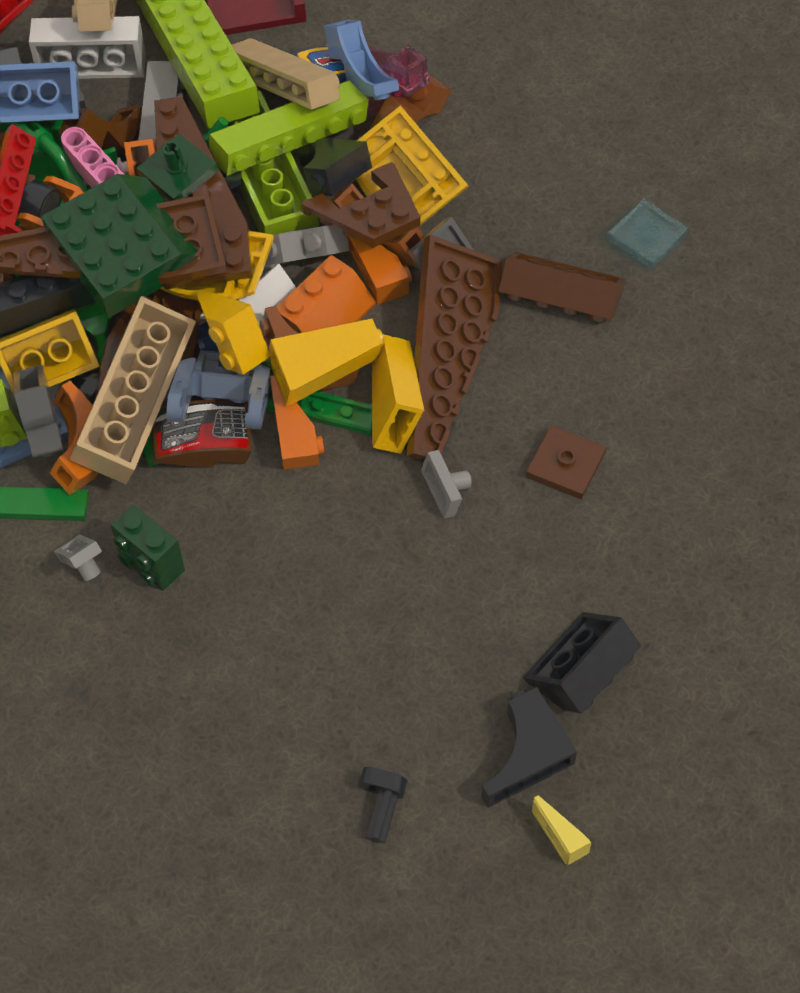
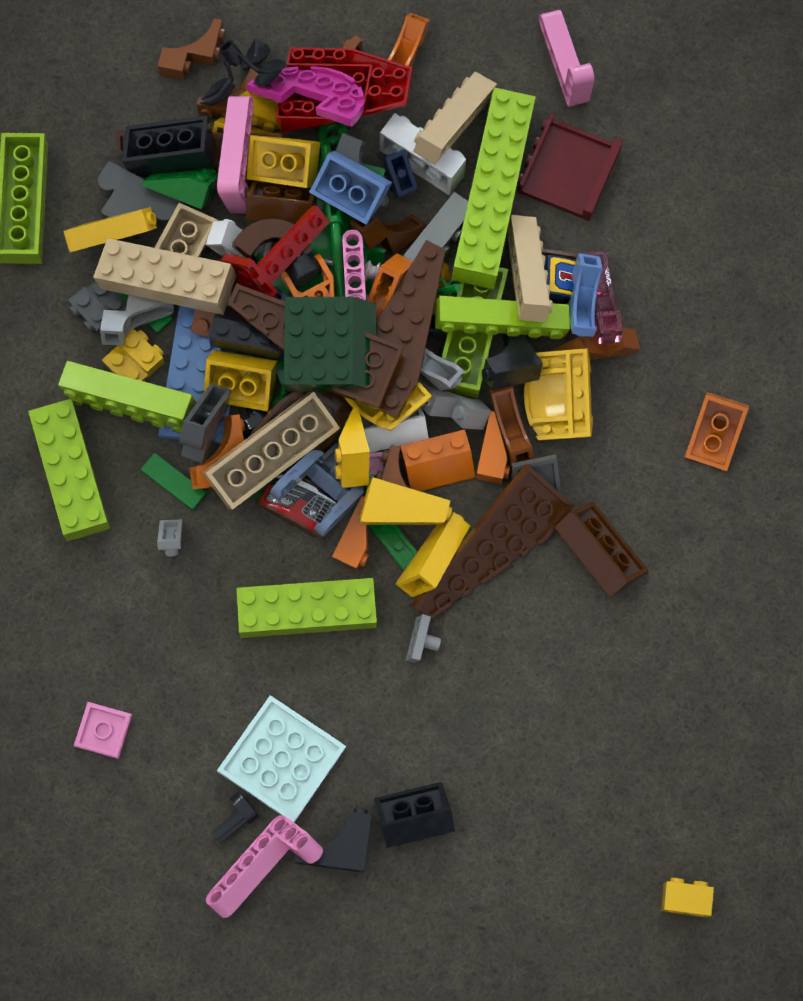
camera: 30 degrees right, 15 degrees up
dark green brick [111,504,185,591] -> none
dark green tile [137,133,219,201] -> none
reddish brown wing [301,162,420,248] -> none
reddish brown plate [526,425,607,500] -> none
light yellow slope [532,795,591,865] -> none
clear light blue plate [608,199,689,269] -> none
none -> bright pink tile [74,702,133,759]
none -> bright pink beam [206,815,323,918]
none -> light aqua plate [217,695,346,823]
none -> lime brick [237,578,377,638]
none -> dark blue slope [384,149,418,197]
none -> light grey arch [420,348,464,391]
none -> orange slope [685,392,749,471]

